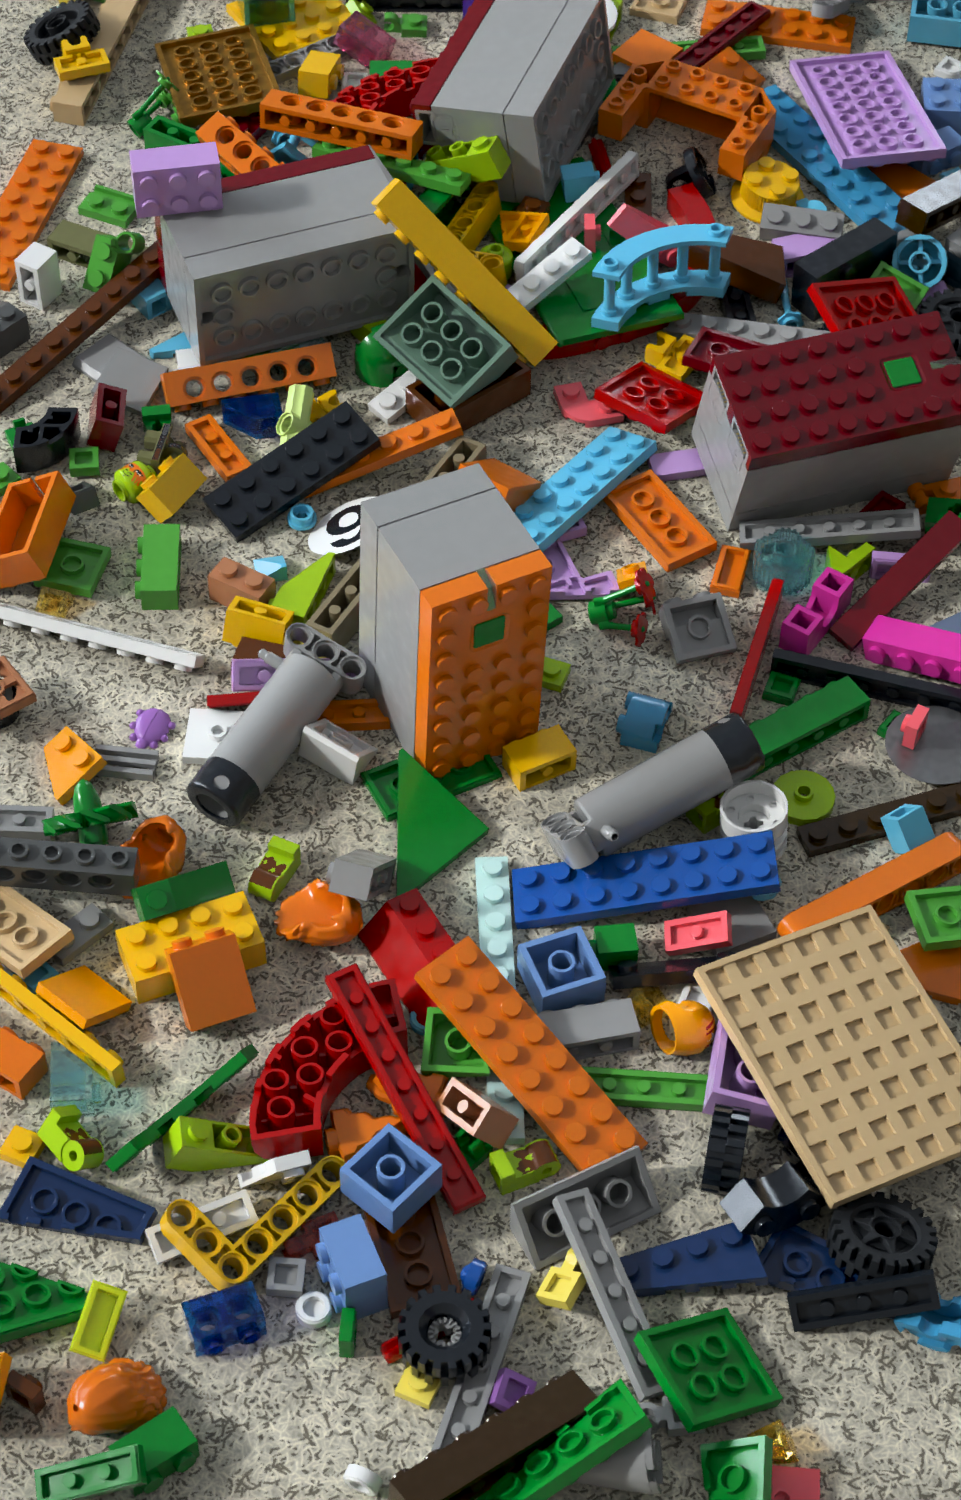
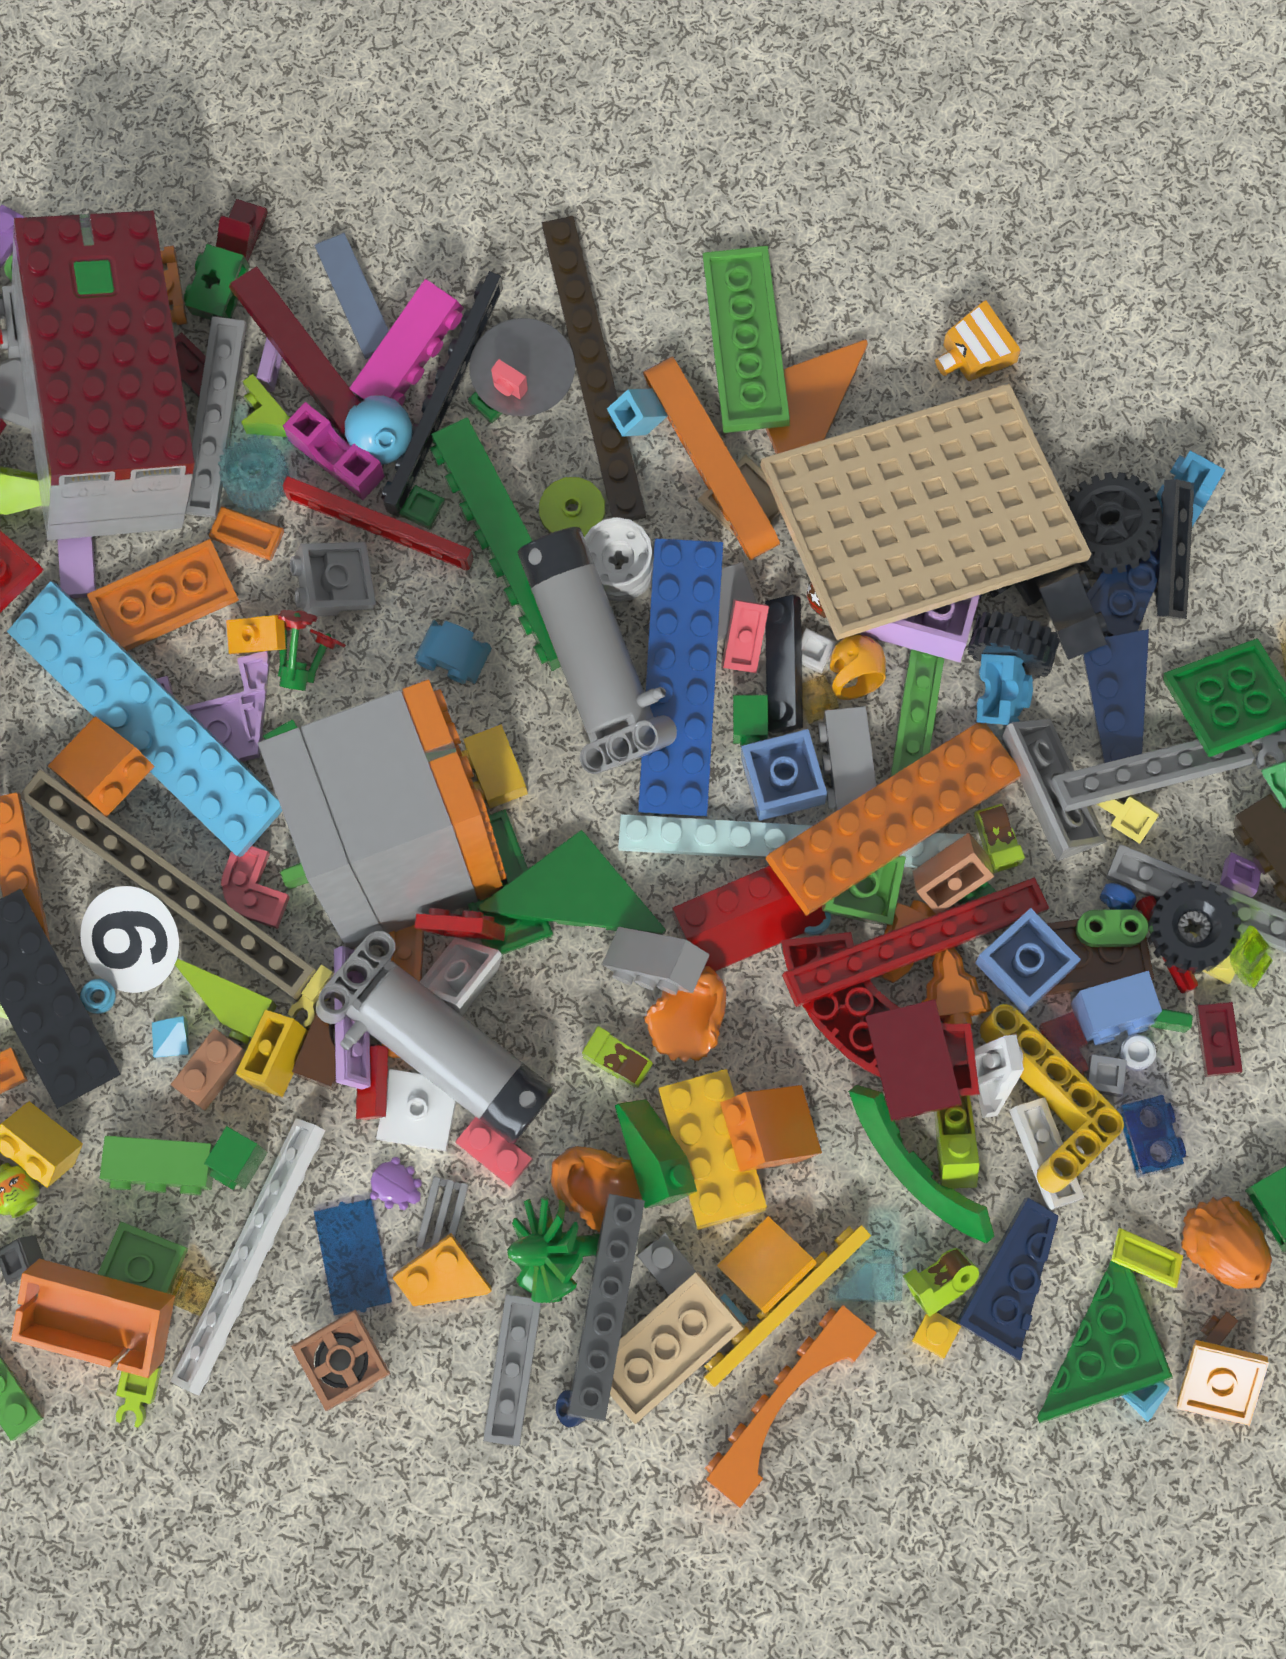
camera: 80 degrees left, 25 degrees up
none -> green brick [204,1126,268,1191]
none -> clear blue piece [314,1199,392,1316]
none -> medium azure cylinder [345,395,412,465]
none -> red plate [415,908,505,941]
none -> coral plate [455,1117,533,1188]
none -> dark red tile [865,999,962,1122]
none -> dark azure cylinder [977,654,1033,725]
none -> bright green plate [1076,910,1148,947]
none -> dark red plate [1195,1002,1243,1077]
none -> clear neon green slope [1230,925,1273,988]

